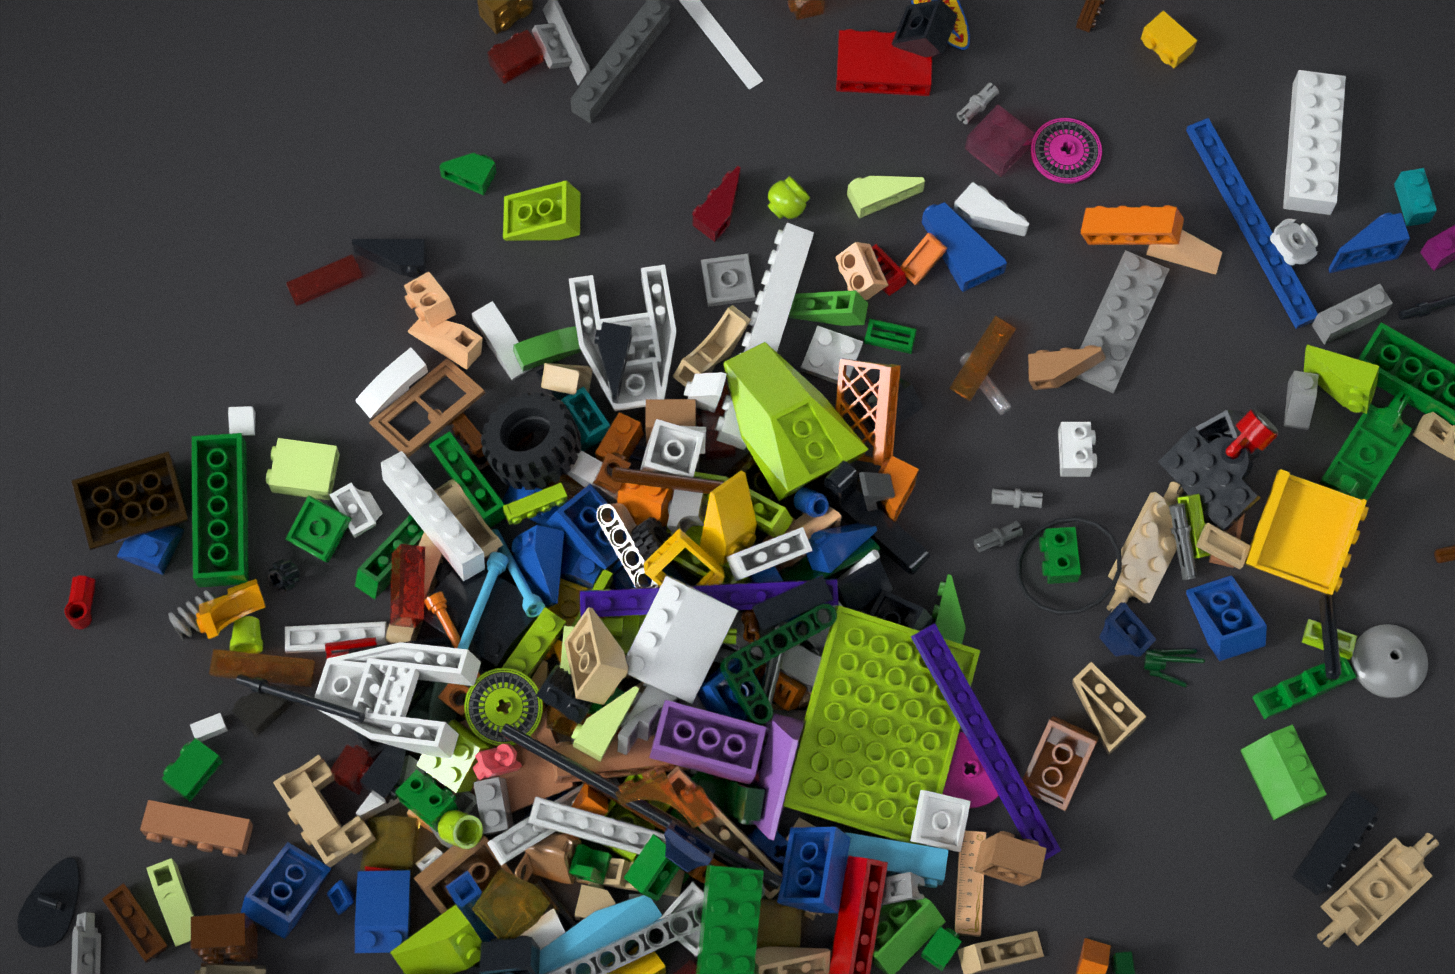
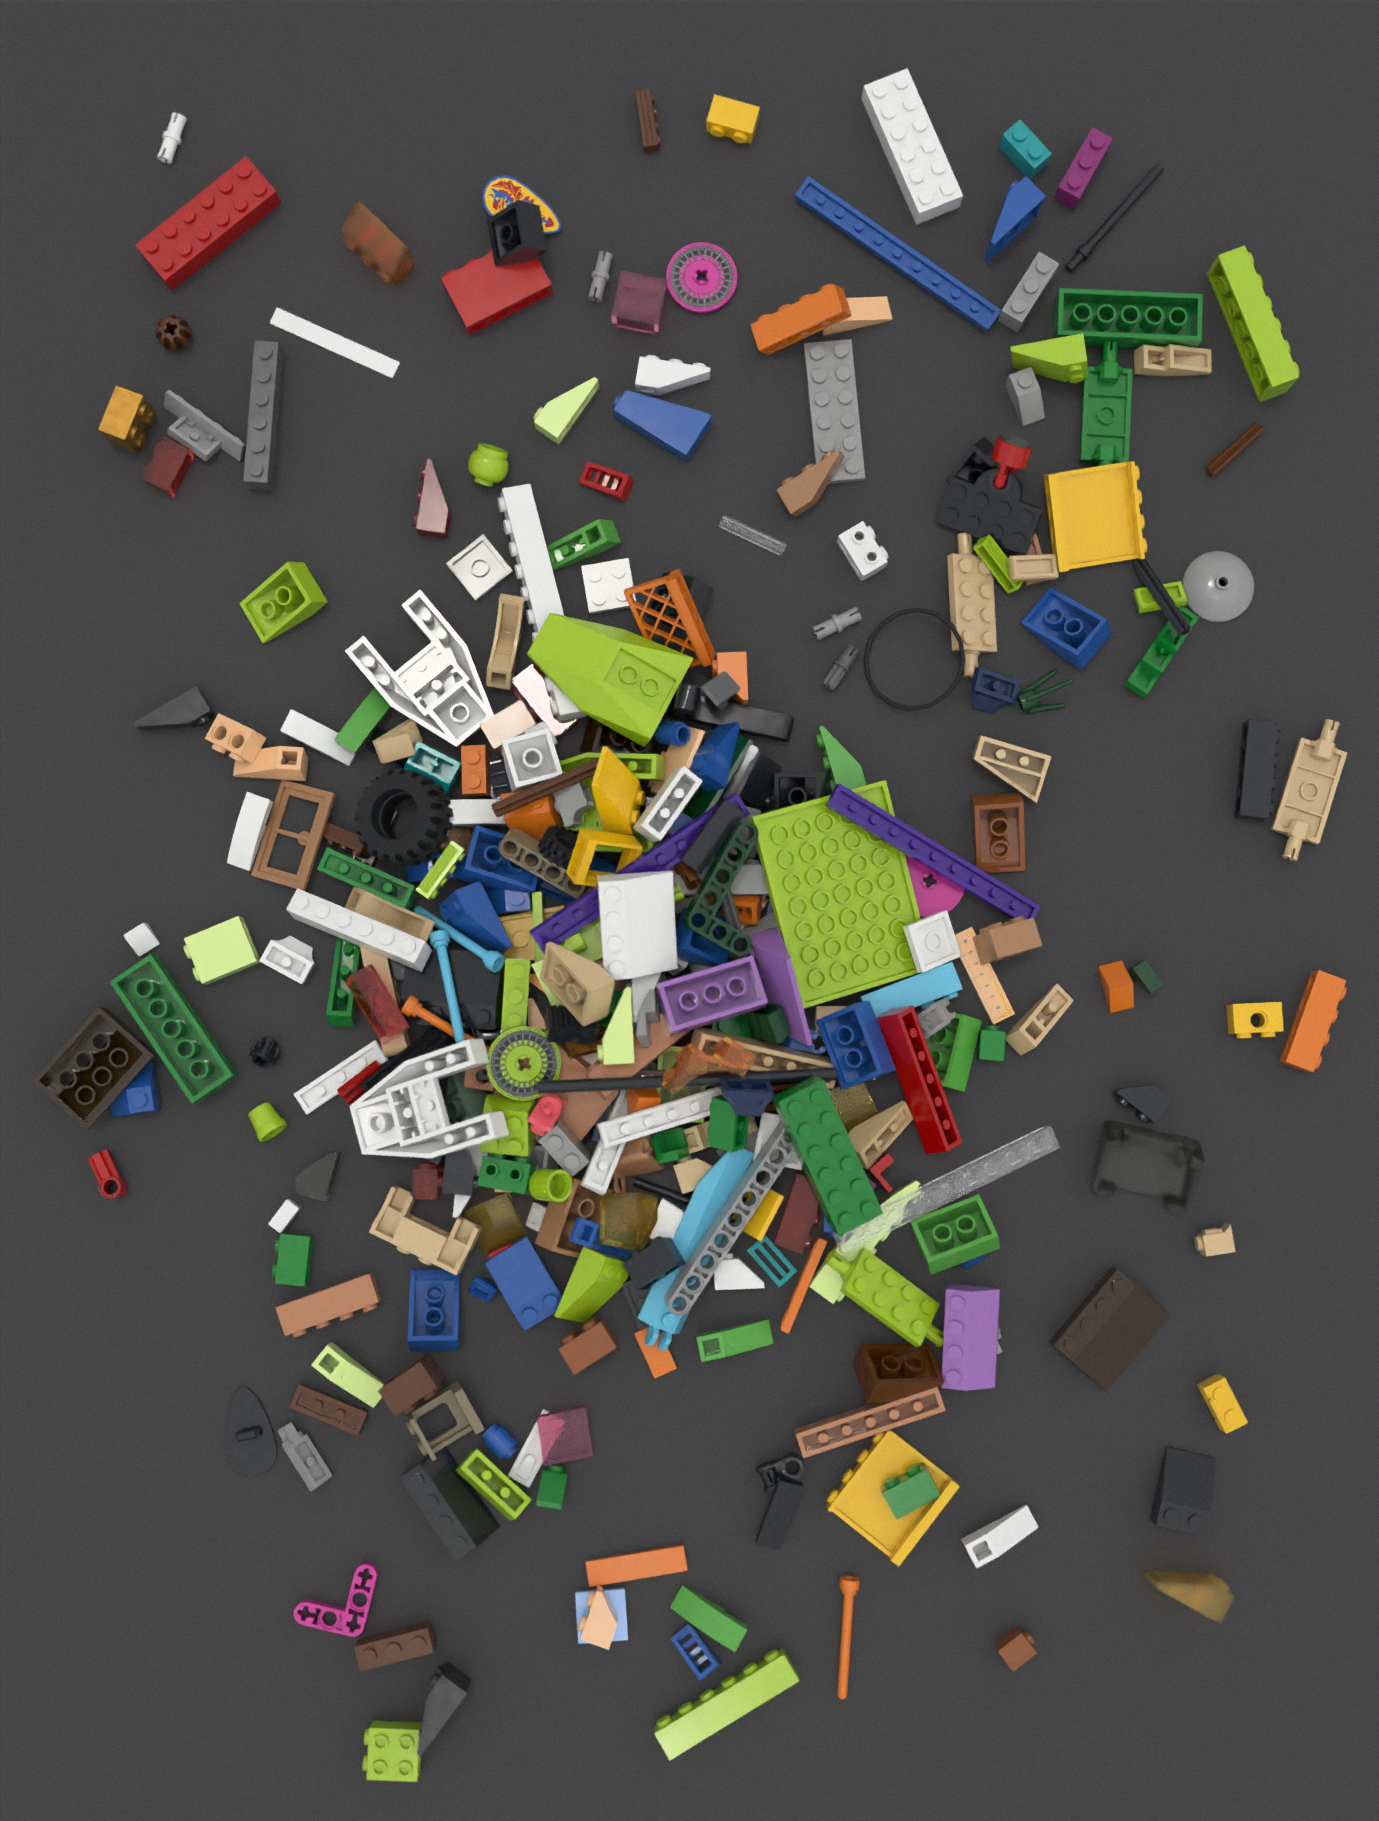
camera: 30 degrees left, 15 degrees up
light grey piece [168,590,216,641] -> none
light orange arch [196,579,266,639] -> none
clear orange plate [209,649,315,687] -> none
black bar [236,674,365,723] -> none
clear red tile [286,254,363,306] -> none
green tile [286,495,352,563] -> none
green slope [439,153,497,196] -> none
dark orange brick [593,452,631,494] -> none
black slope [594,322,632,404] -> none
white slope [684,372,727,413] -> none
light nougat brick [835,242,888,300] -> none
green tile [864,319,917,354] -> none
orange tile [900,233,948,285] -> none
clear orange plate [949,316,1016,401] -> none
green brick [1039,527,1081,584] -> none
dark grey pin [1169,503,1198,580] -> none
bright green slope [1240,724,1327,820] -> none
white plate [1270,219,1318,265] -> none

